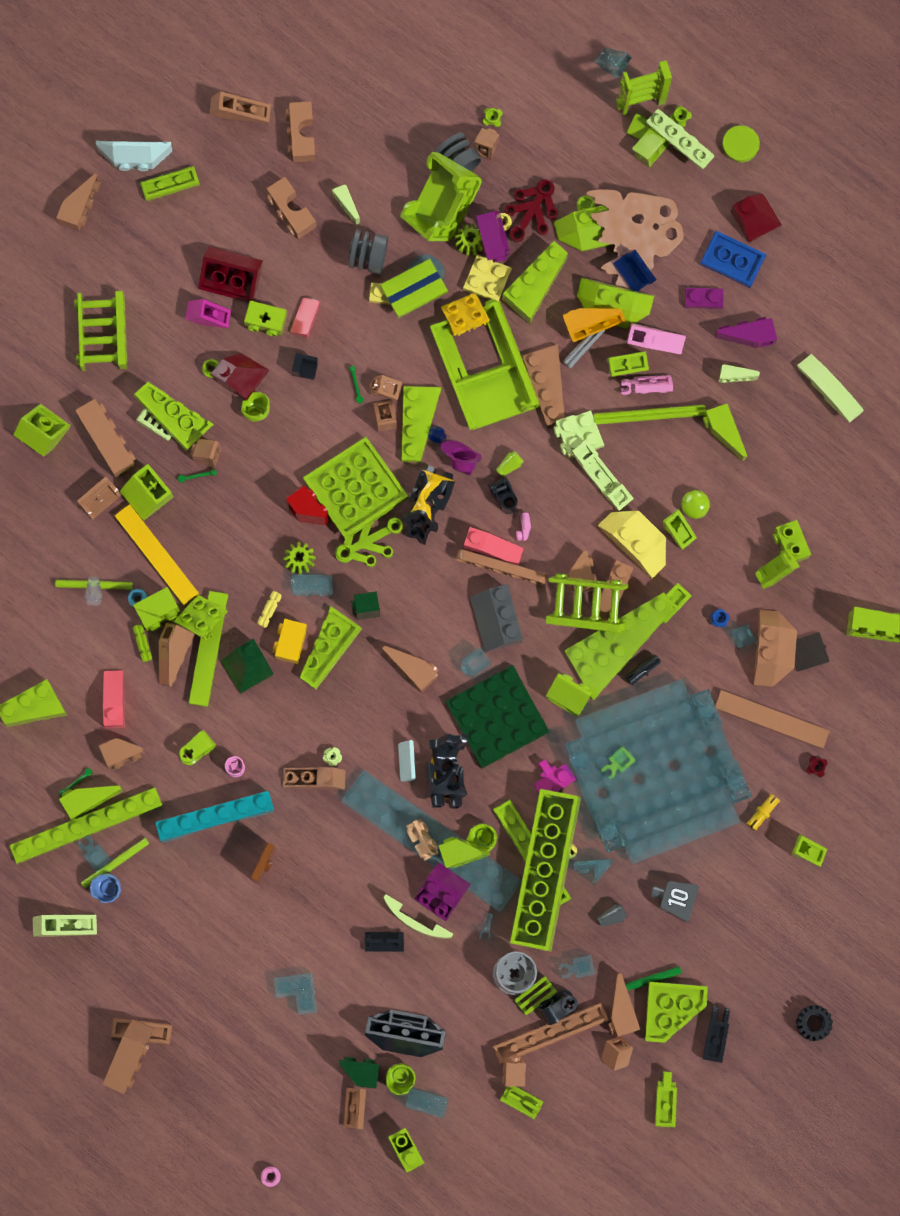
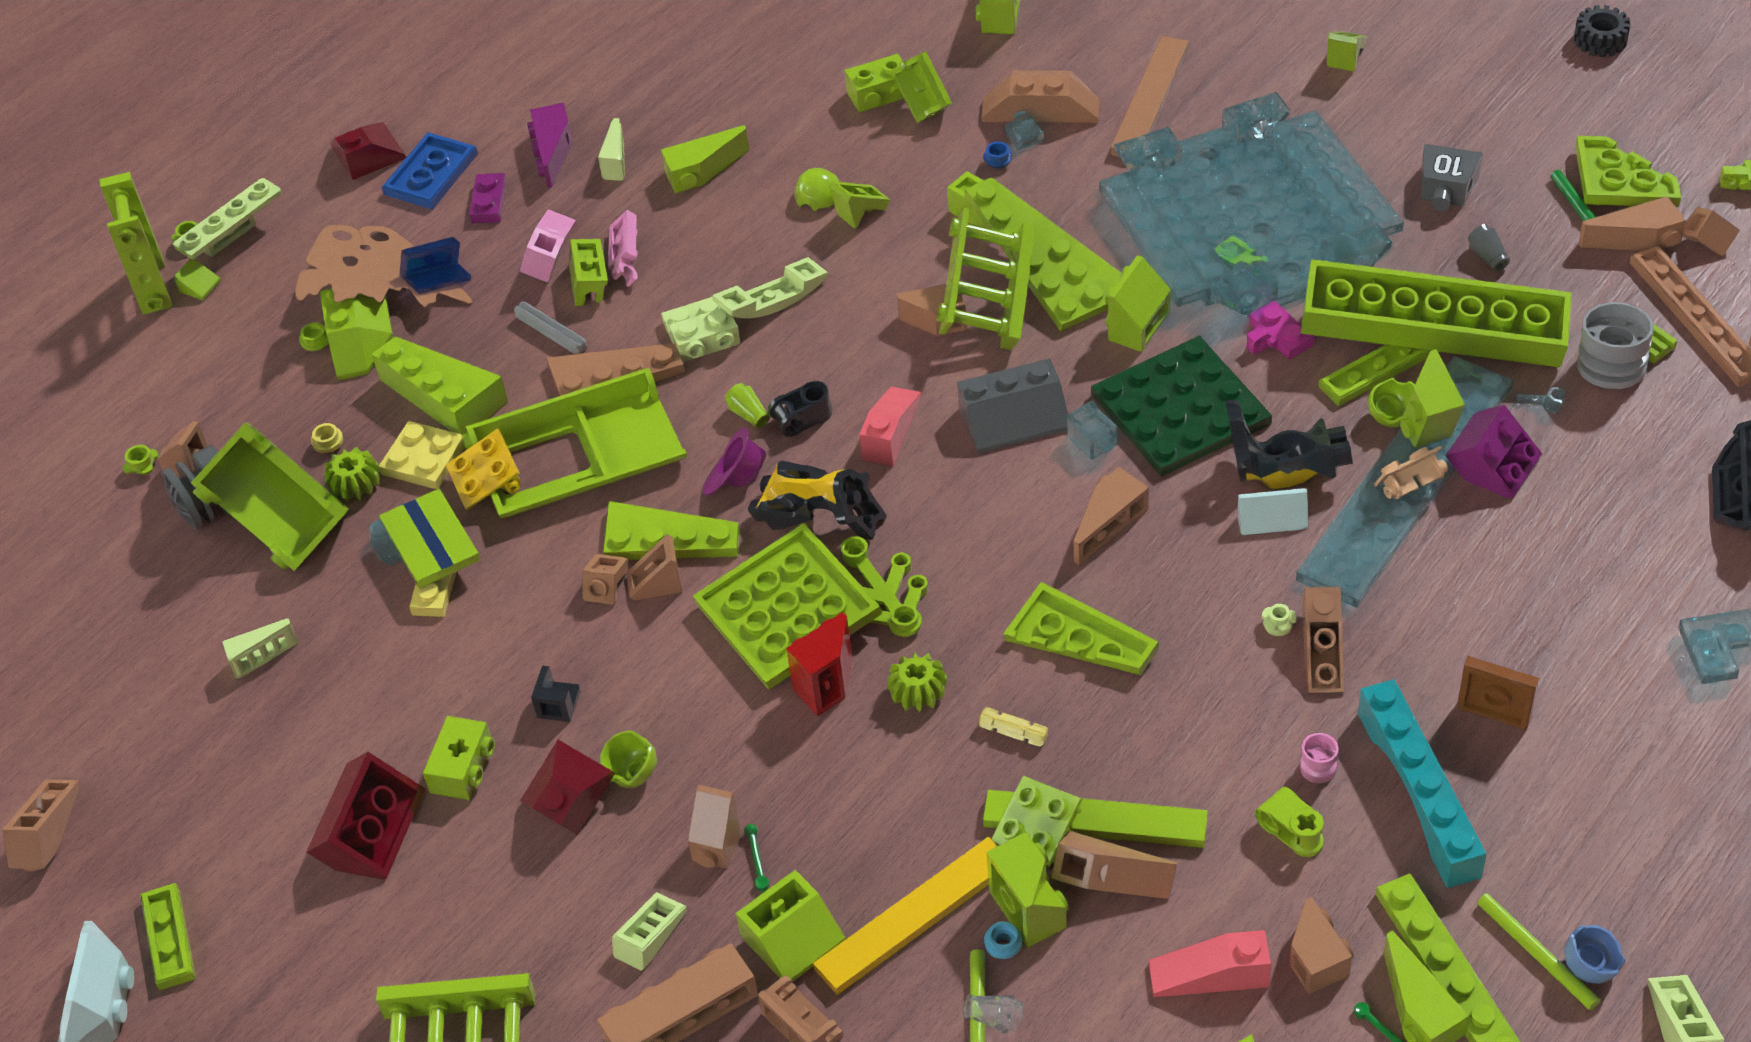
camera: 80 degrees left, 30 degrees down
clear light blue plate [78,836,111,872] -> none
lime wing [133,382,214,451] -> none
lime axle [133,624,152,662] -> none
dark pink slope [185,299,231,328] -> none
lime plate [202,359,219,378] -> none
dark green slope [221,638,274,694] -> none
nougat arch [266,177,317,239] -> none
yellow brick [272,619,308,664] -> none
nougat arch [286,101,316,162] -> none
coral slope [290,298,321,339] -> none
clear light blue slope [291,575,333,597] -> none
dark grey wheel [348,229,389,274] -> none
green hinge [349,365,364,404] -> none
dark green brick [351,591,380,620] -> none
black hinge [365,932,404,952] -> none
yellowish green slope [384,895,453,939] -> none
clear blue plate [428,426,447,443] -> none
nougat beam [456,549,548,586] -> none
magenta window [476,211,511,263] -> none
dark red plant [505,179,558,243] -> none
bright pink arm [516,513,531,541] -> none
black piece [538,989,578,1025] -> none
clear light blue plate [559,955,595,979] -> none
light orange slope [562,308,626,342] -> none
clear light blue slope [573,859,613,885] -> none
lime wedge [577,277,654,328] -> none
lime axle [593,405,706,424] -> none
clear light blue slope [595,48,632,78] -> none
light yellow wedge [598,511,666,579] -> none
nougat slope [599,560,634,620] -> none
black axle [625,655,661,686] -> none
lime hinge [632,127,670,168] -> none
black hinge [702,1005,730,1063] -> none
lime tile [722,125,760,163] -> none
yellow pin [746,794,780,831] -> none
clear smoke piece [795,632,830,672] -> none
yellowish green slope [797,354,864,423] -> none
dark red plate [806,756,828,778] -> none

